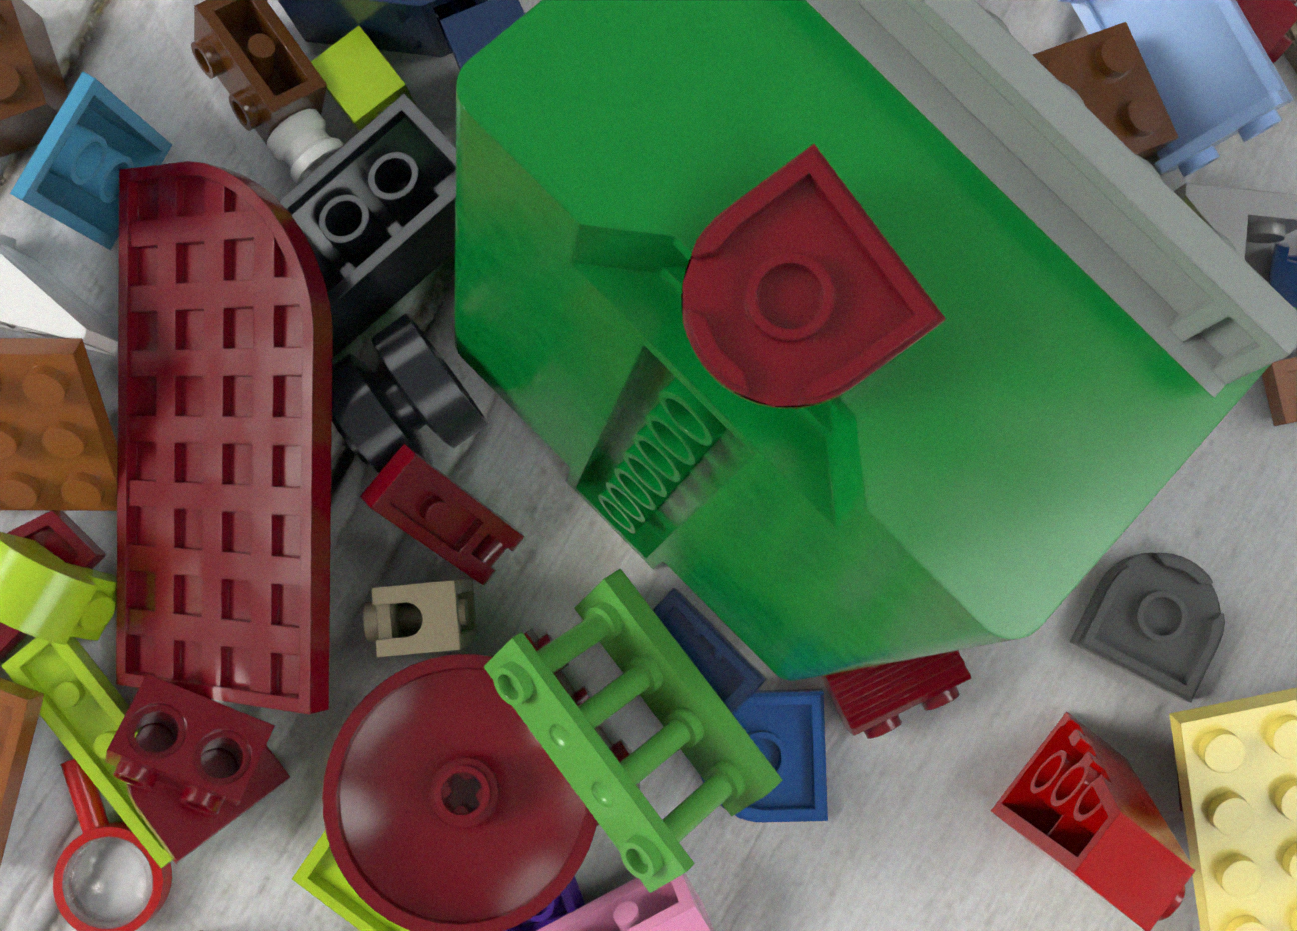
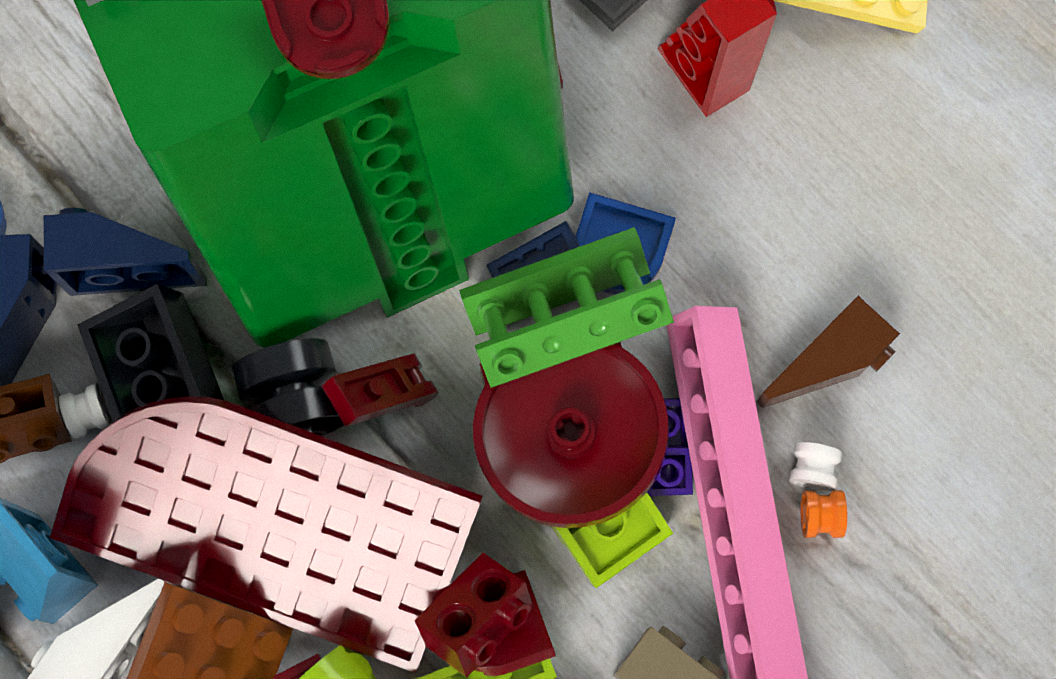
camera: 70 degrees left, 10 degrees down
lime brick [311,26,417,132] -> none
dark tan brick [363,578,478,657] -> none
dark red brick [821,650,972,739] -> none

